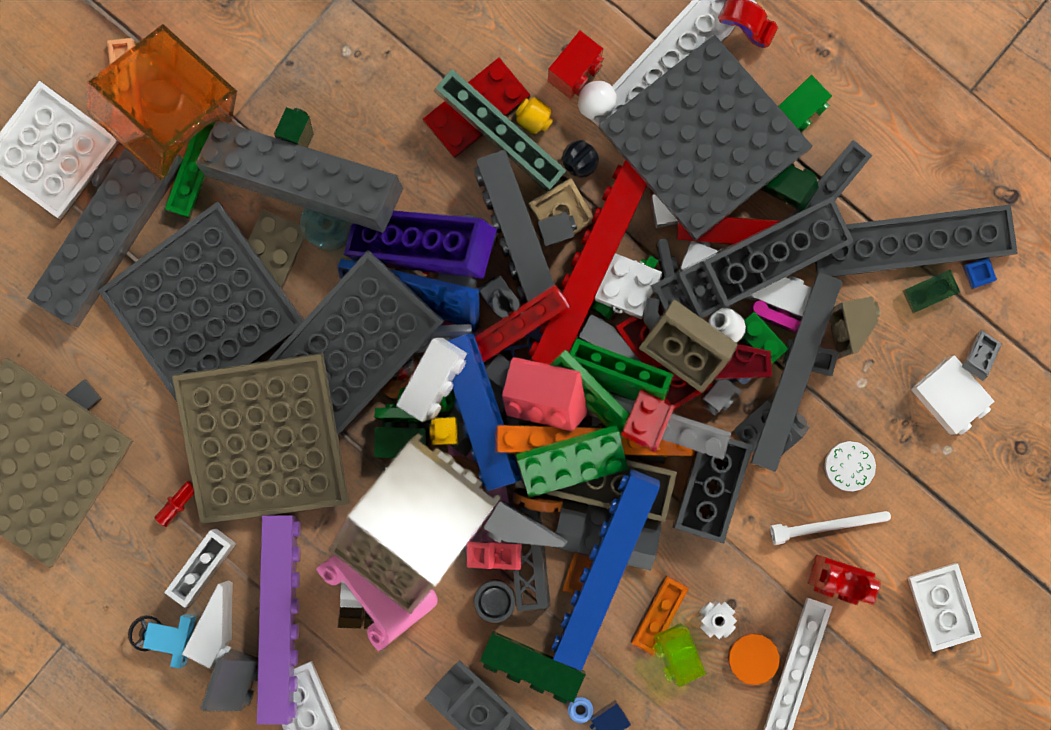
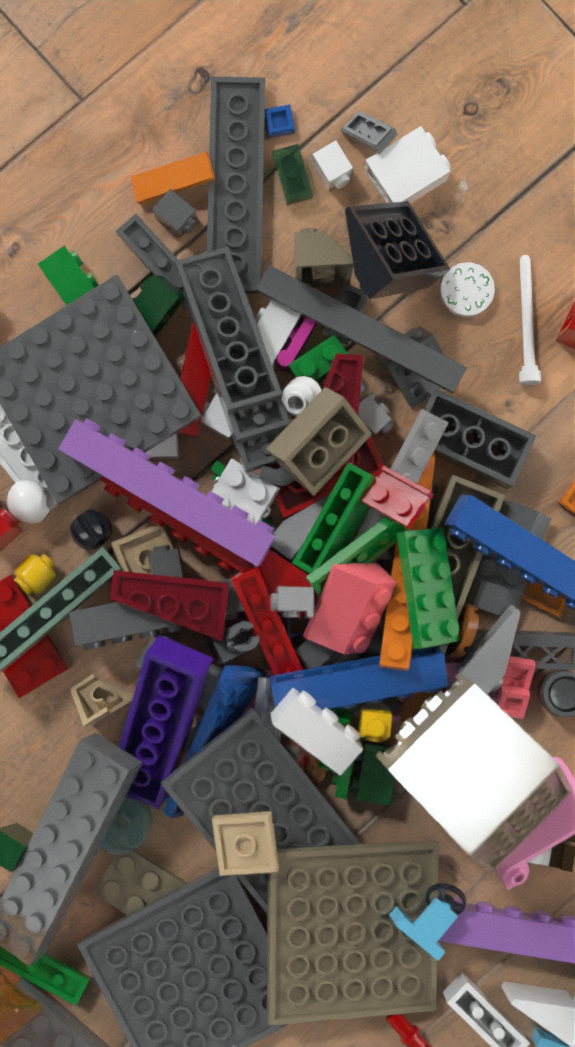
camera: 85 degrees left, 0 degrees up
dark grey plate [656,238,678,279] -> none
none -> medium lavender brick [58,418,277,567]
none -> tan slope [70,674,134,729]
none -> dark red wing [110,570,230,641]
none -> orange tile [131,152,215,205]
none -> dark grey brick [152,189,197,238]
none -> tan plate [212,811,279,876]
none -> light grey brick [270,587,314,618]
none -> white brick [312,141,353,191]
none -> black slope [345,201,451,300]
none -> medium azure piece [389,883,467,961]

